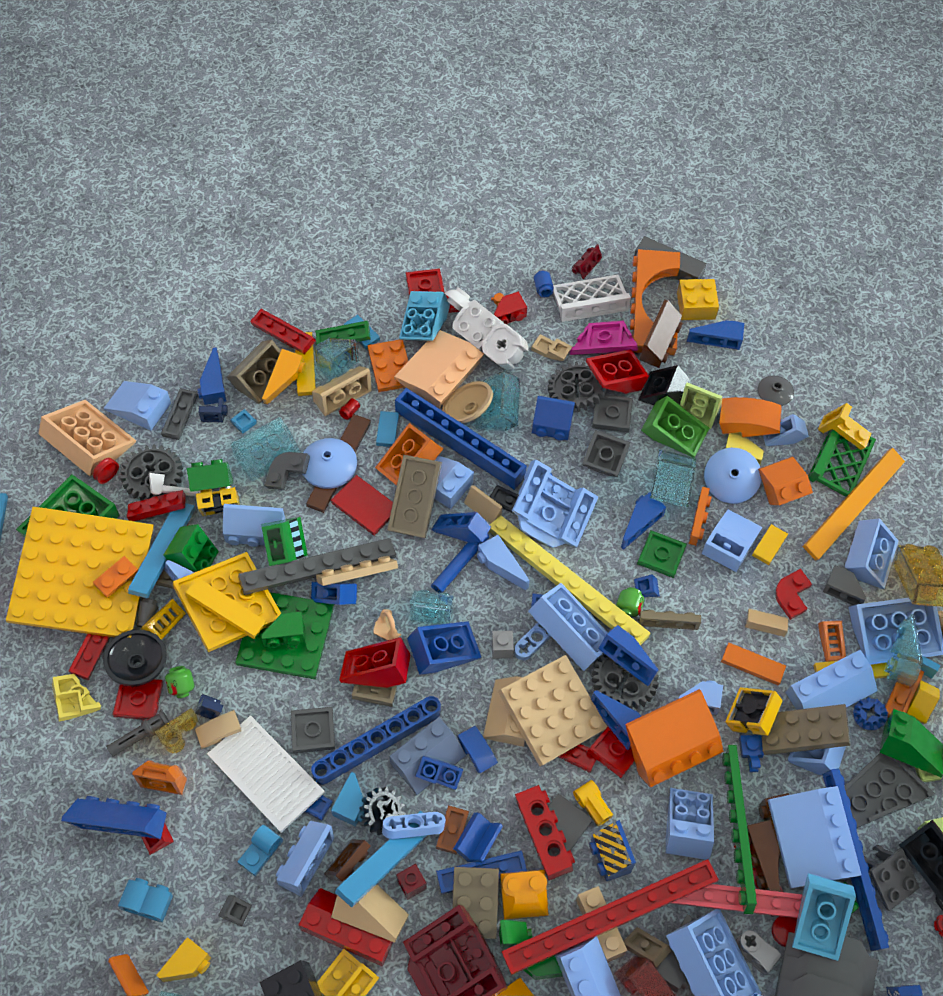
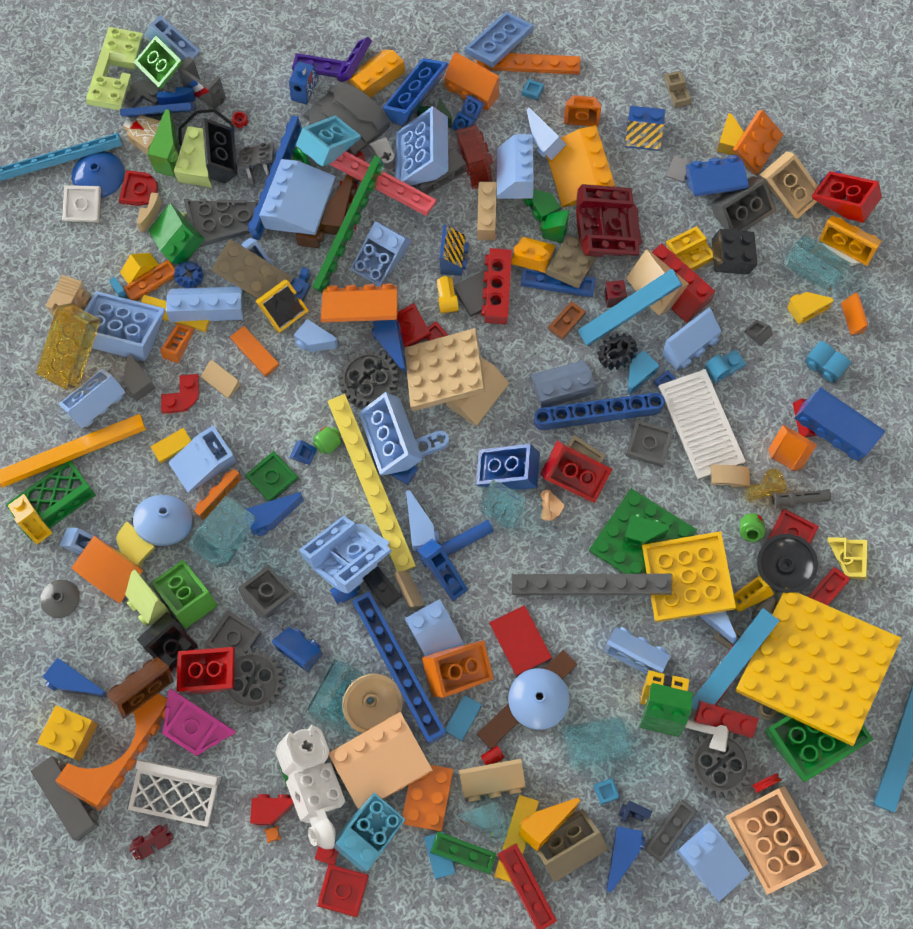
camera: 150 degrees left, 10 degrees up
orange plate [93,556,138,598] -> none
green slope [163,524,219,572] -> none
yellow tile [185,578,266,639] -> none
dark blue bracket [195,694,223,720] -> none
green slope [261,517,308,566] -> none
dark grey plate [264,452,310,490] -> none
blue slope [311,582,357,605] -> none
tan plate [316,556,398,586] -> none
reddish brown plate [324,839,371,882] -> none
light blue beam [382,812,445,839] -> none
dark tan plate [387,455,442,538] -> none
blue slope [416,756,463,790] -> none
blue panel [453,812,503,862] -> none
blue slope [457,726,498,773] -> none
light grey brick [492,631,514,659] -> none
red plate [502,859,719,975] -> none
tan slope [531,334,572,361] -> none
blue brick [533,271,554,298] -> none
blue slope [598,625,658,686] -> none
dark tan plate [623,927,671,968] -> none
dark tan plate [638,610,701,630] -> none
orange slope [758,457,813,506] -> none
clear light blue slope [884,614,923,686] -> none

